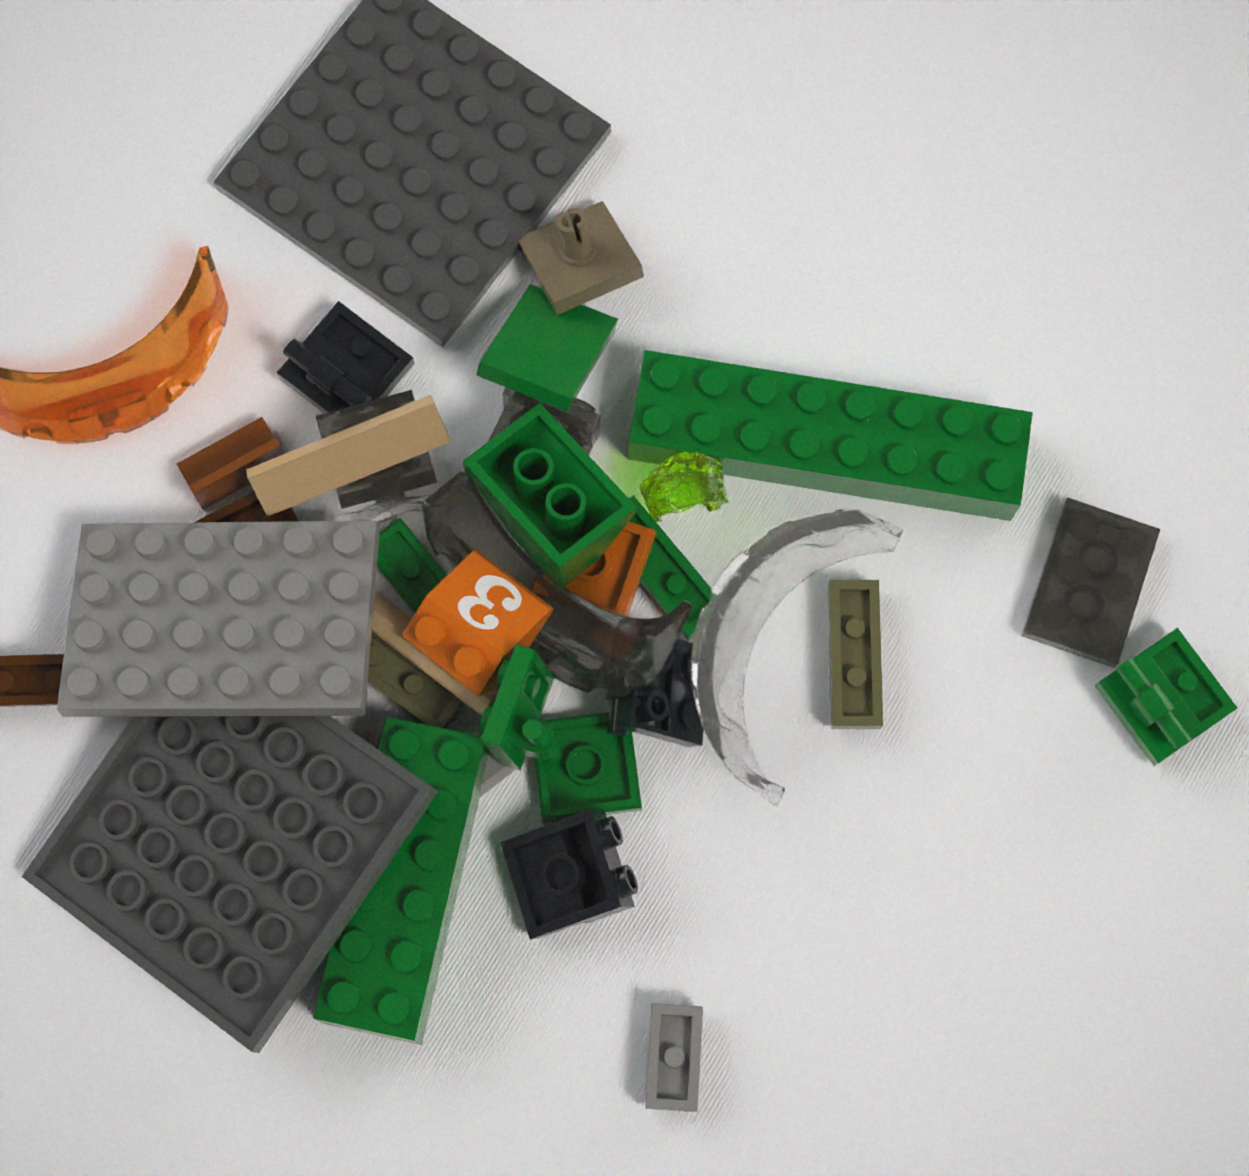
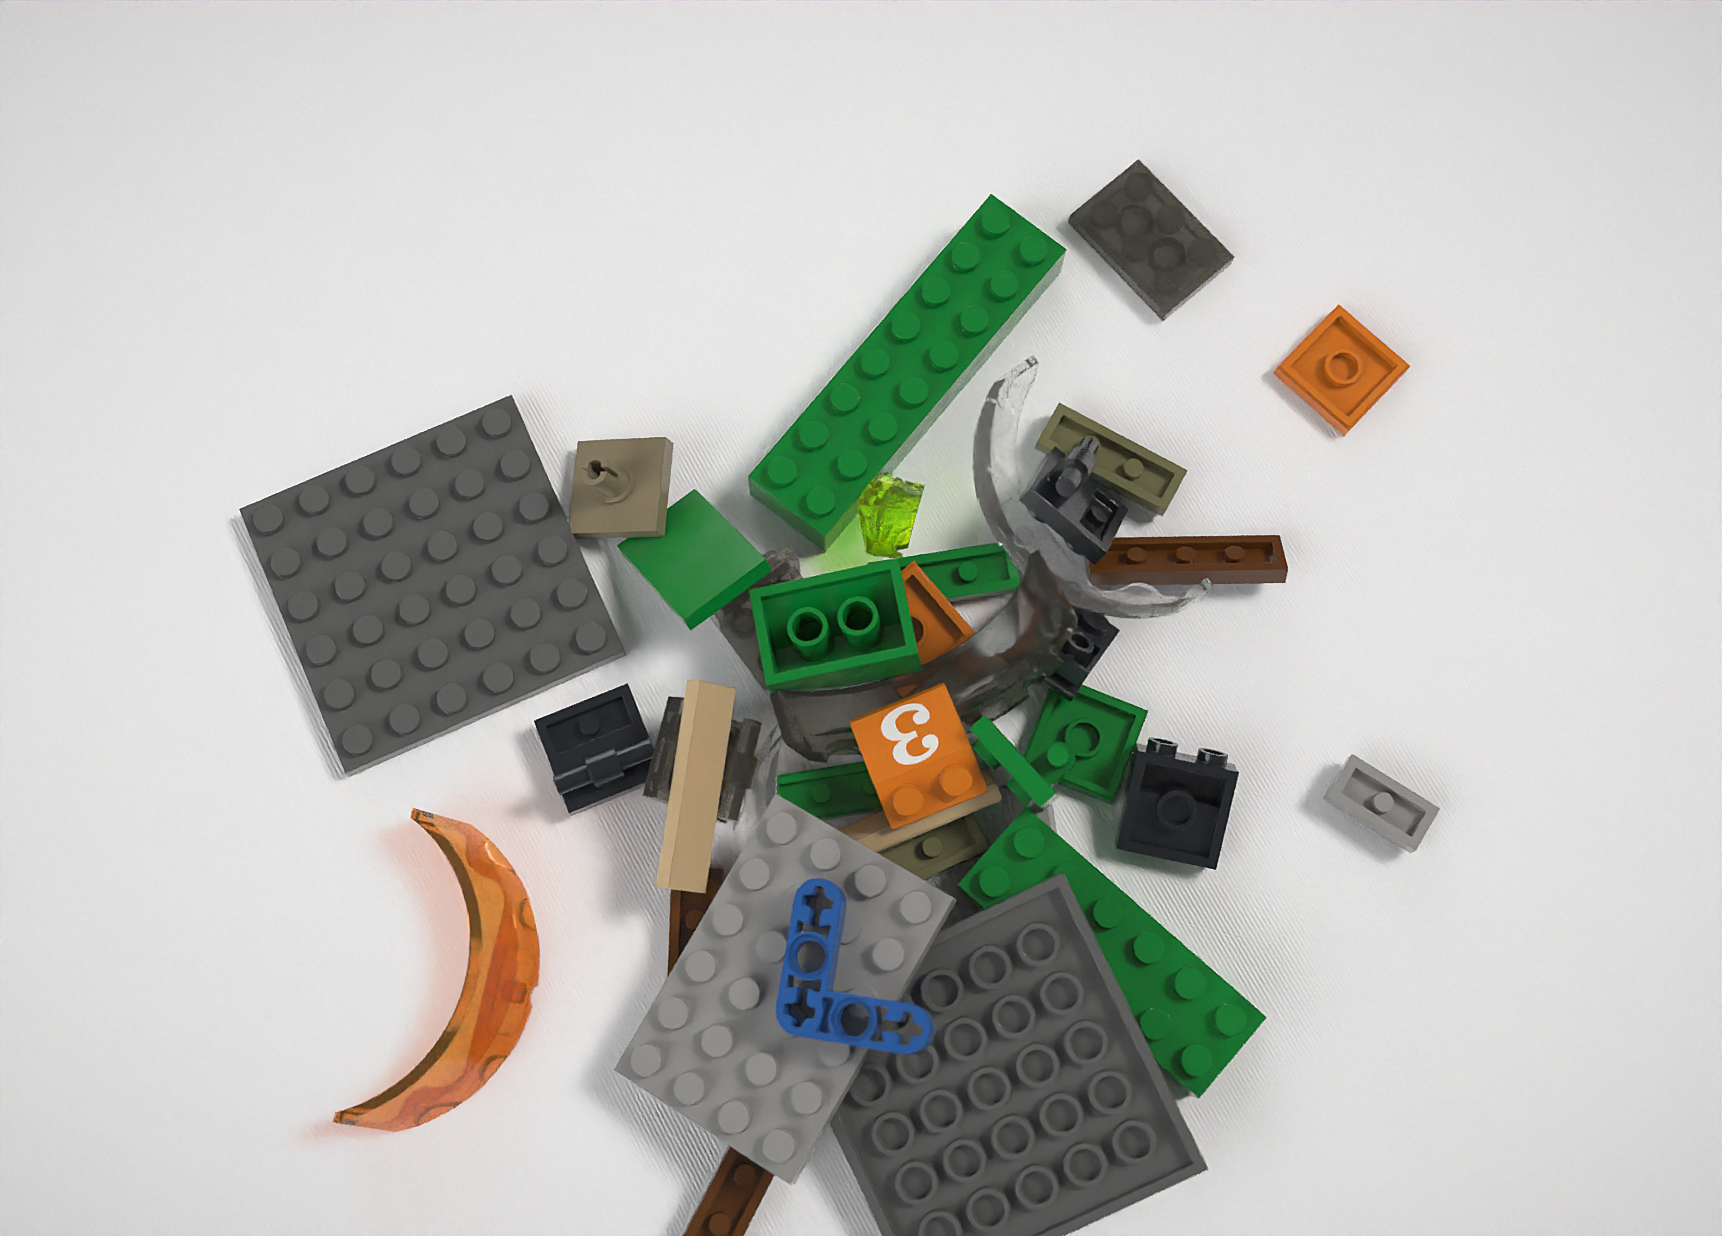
camera: 60 degrees left, 0 degrees up
dark orange panel [176,417,284,510] -> none
green plate [1095,627,1238,767] -> none
none -> blue beam [776,878,935,1054]
none -> black plate [1019,437,1128,565]
none -> reddish brown plate [1084,535,1288,586]
none -> orange tile [1273,304,1410,436]

